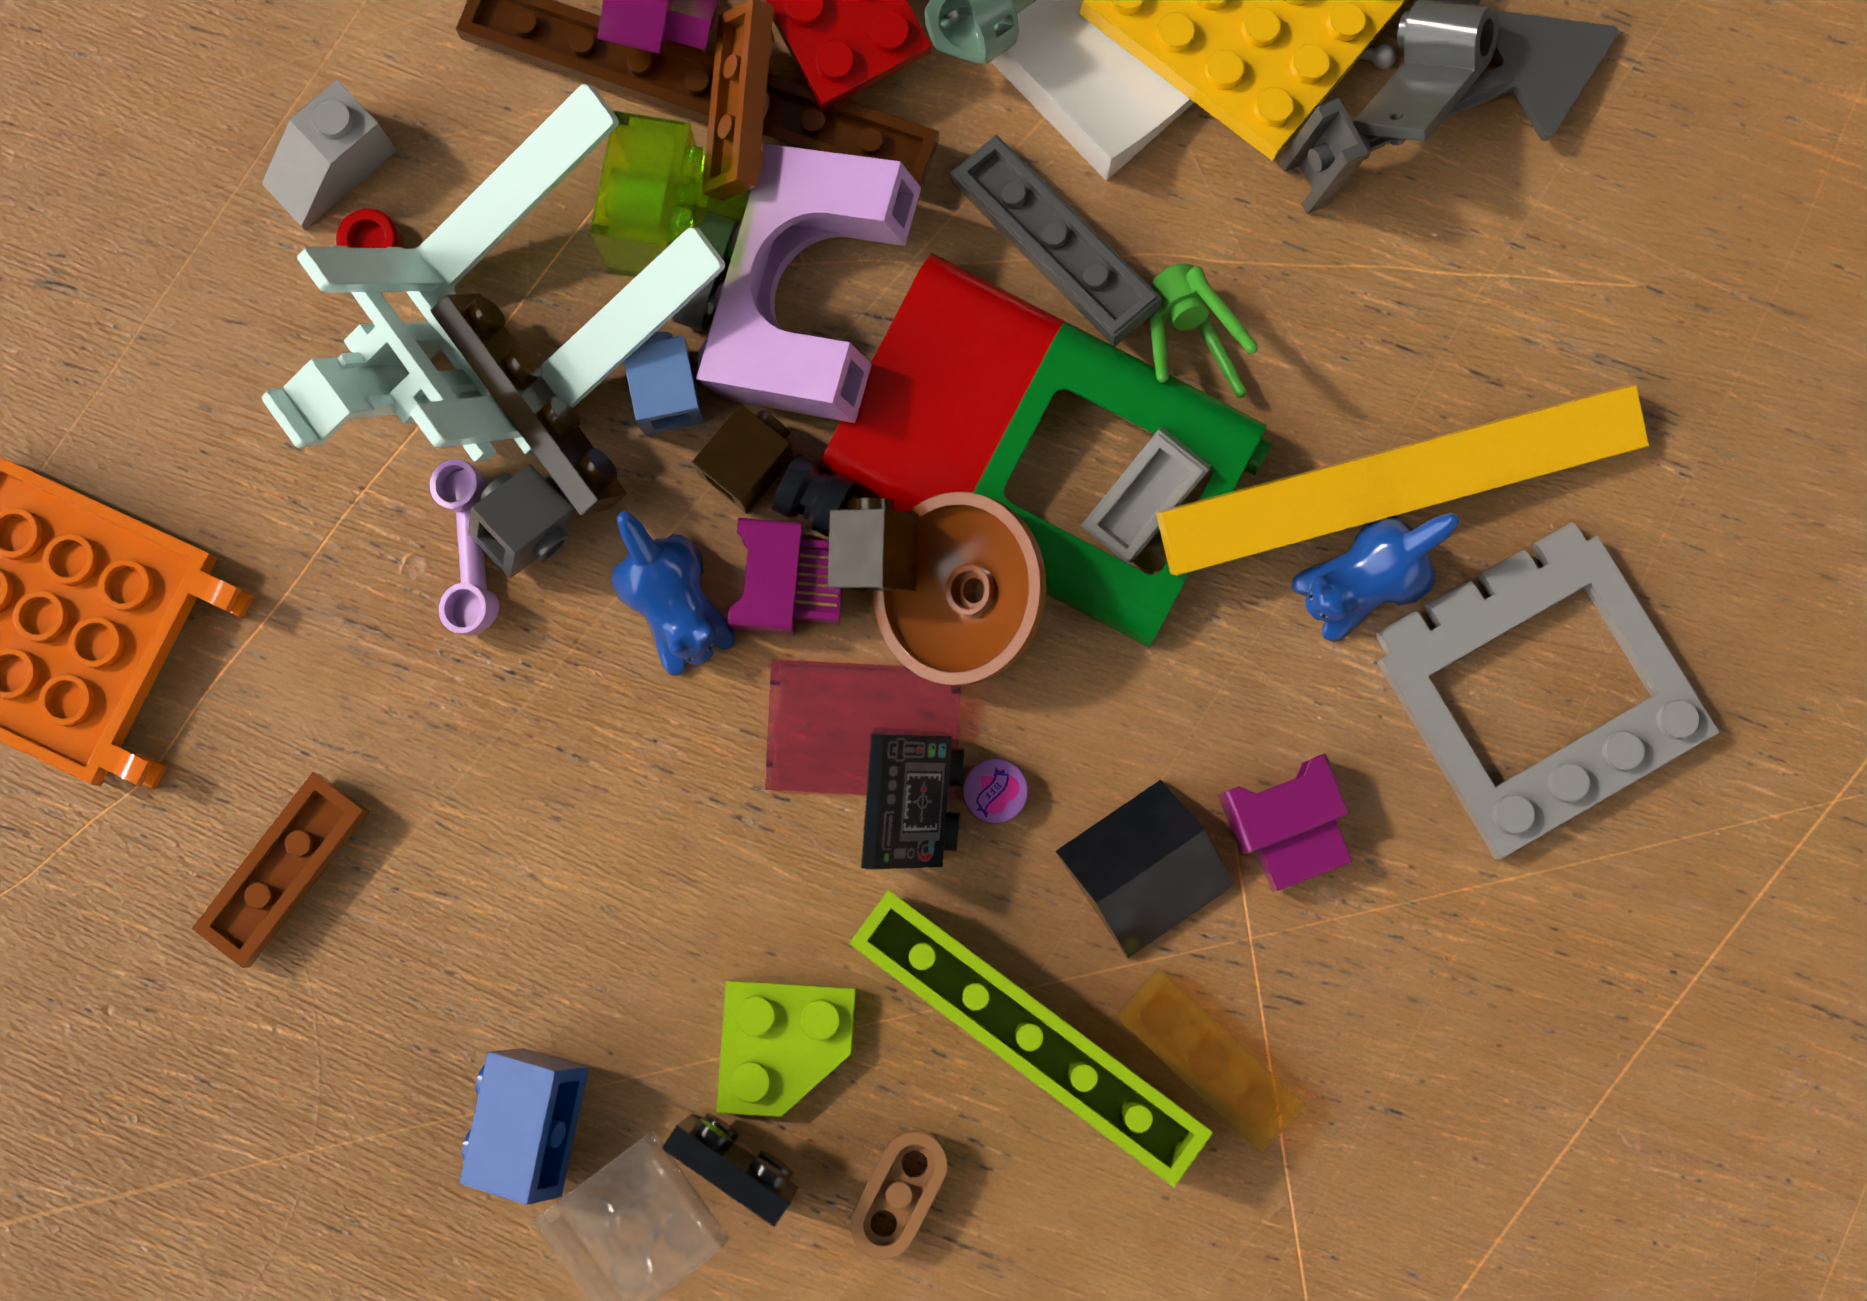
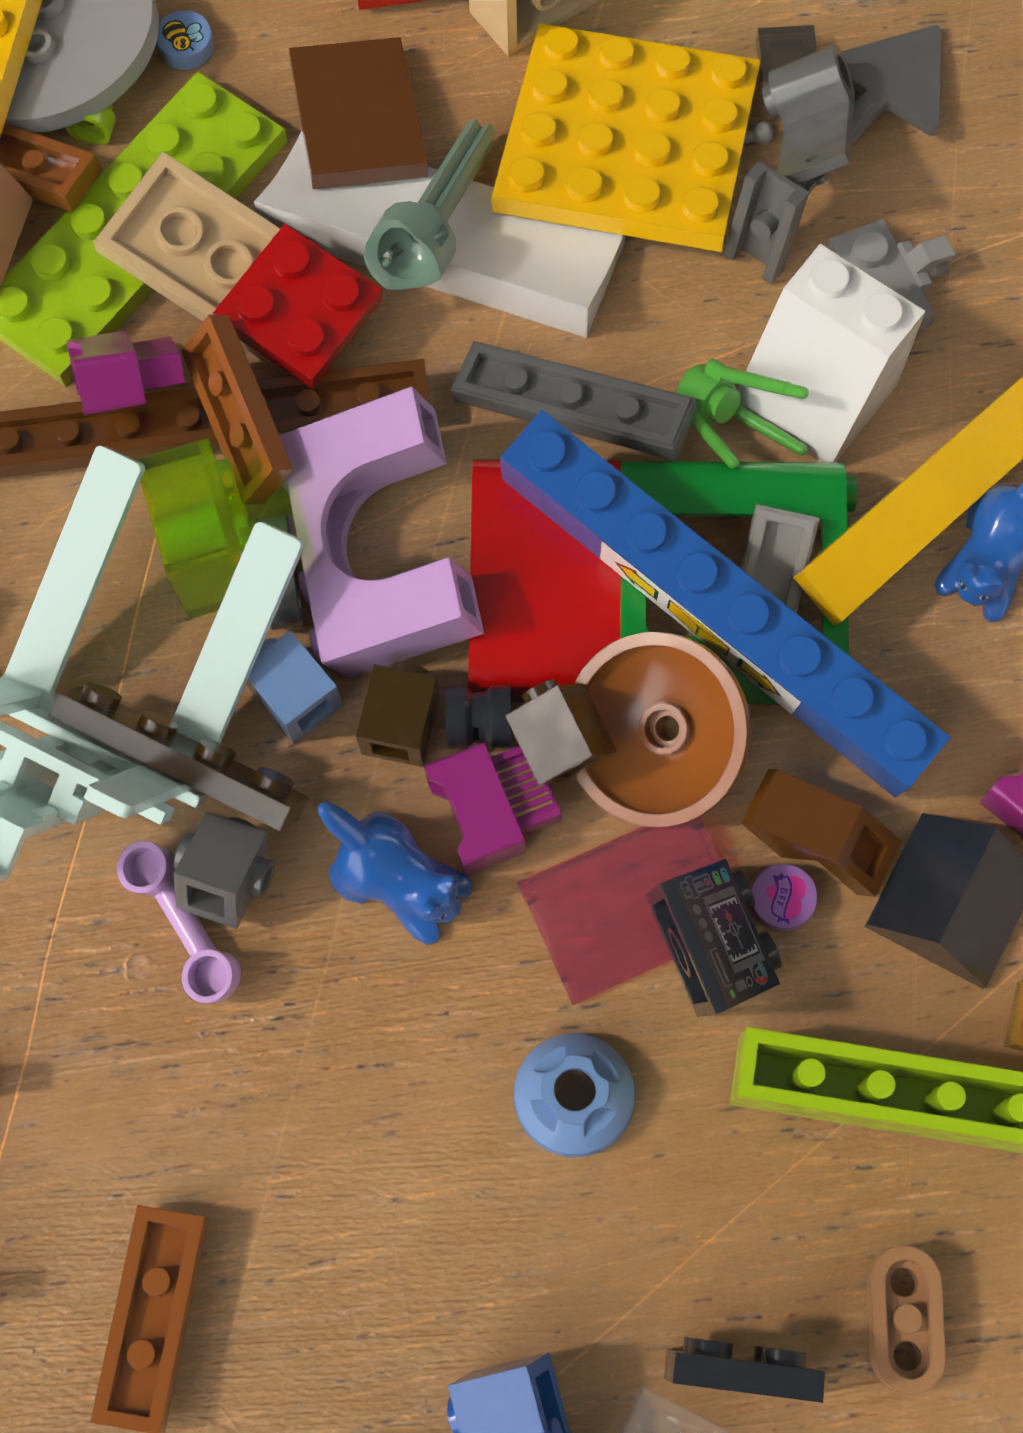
camera: 25 degrees left, 10 degrees down
lime plate [716,980,856,1117] -> none
none -> blue brick [500,410,951,798]
none -> medium blue piece [514,1033,635,1157]
none -> white slope [737,244,925,462]
none -> reddish brown slope [741,769,902,897]
none -> light grey hinge [827,219,956,331]

